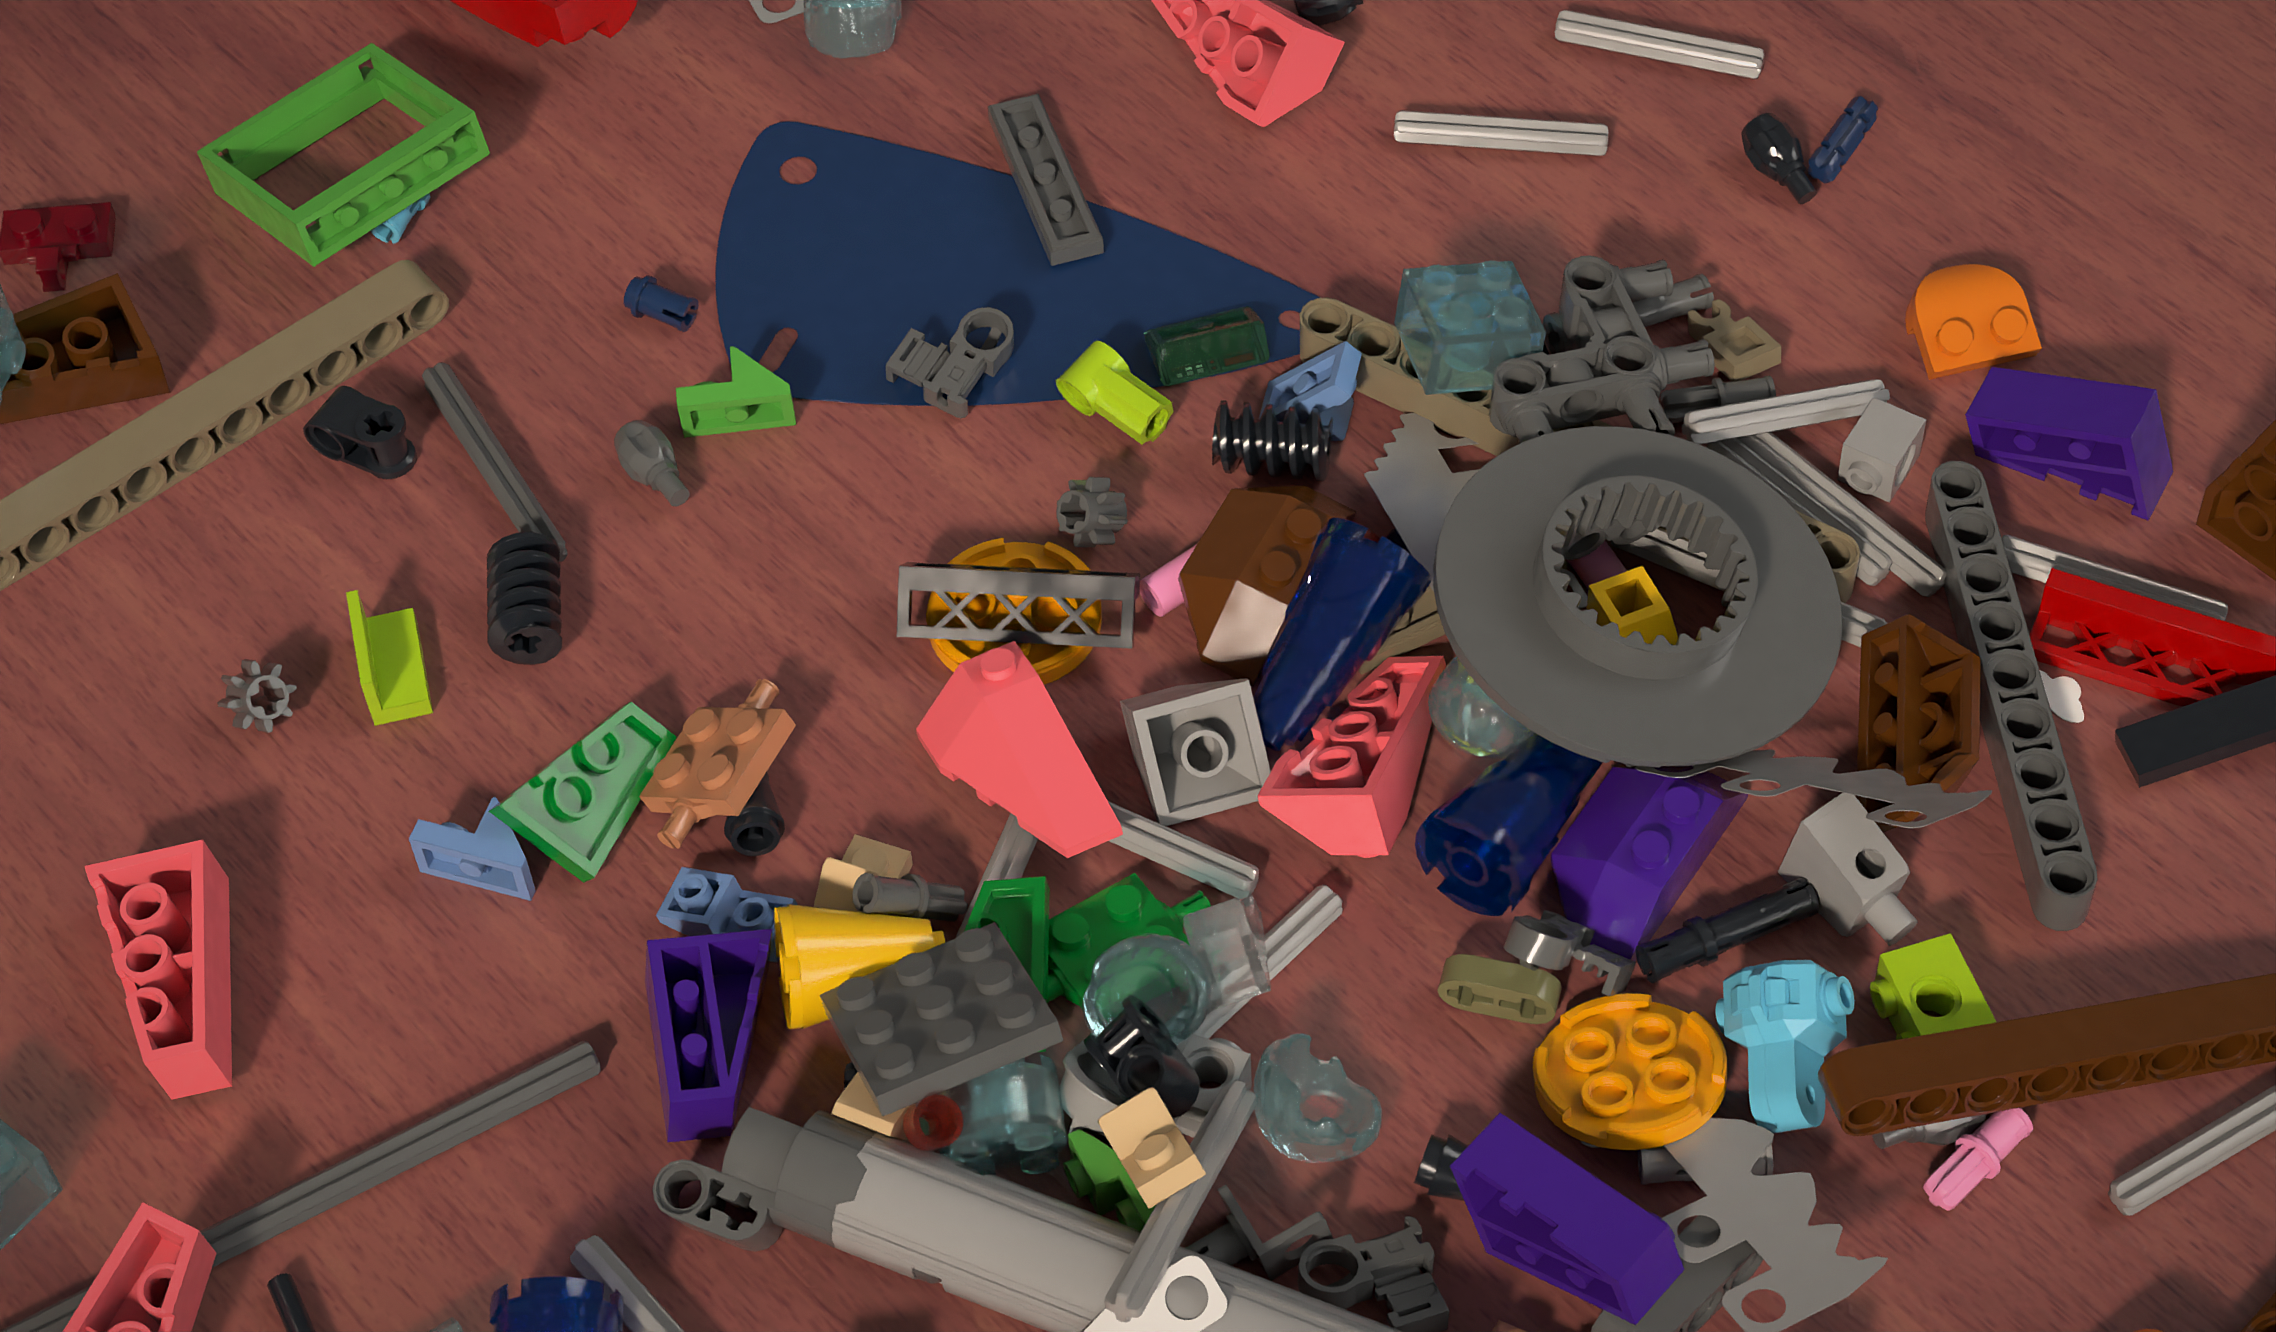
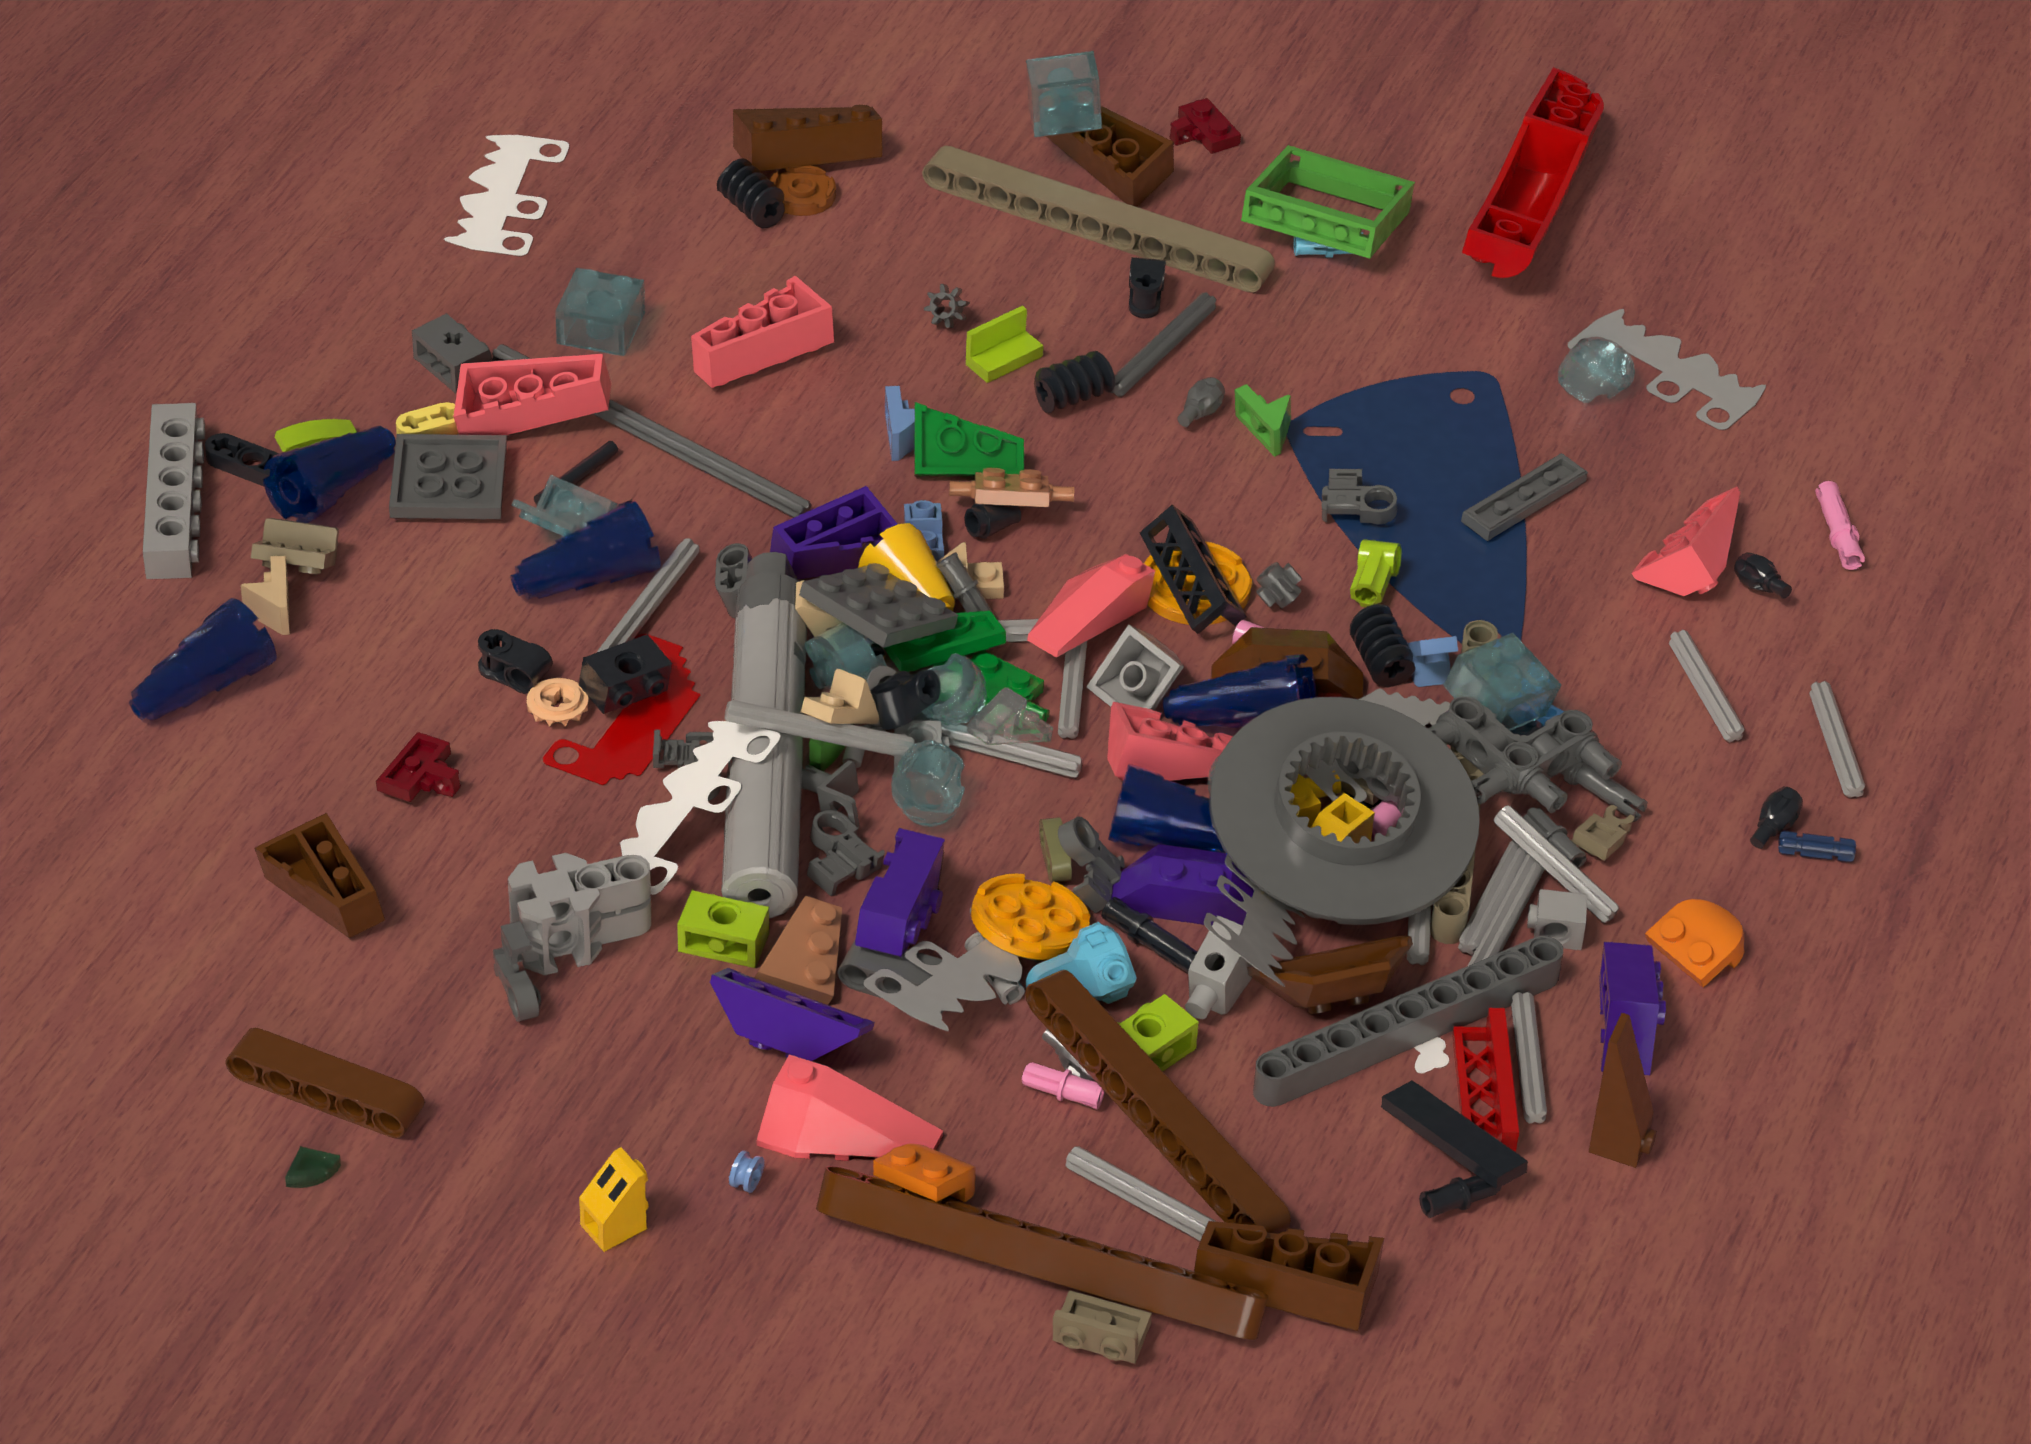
camera: 60 degrees right, 10 degrees down
dark blue pin [624,275,699,332] -> none
clear red hose [903,1094,963,1151] -> none
clear green slope [1144,306,1270,386] -> none

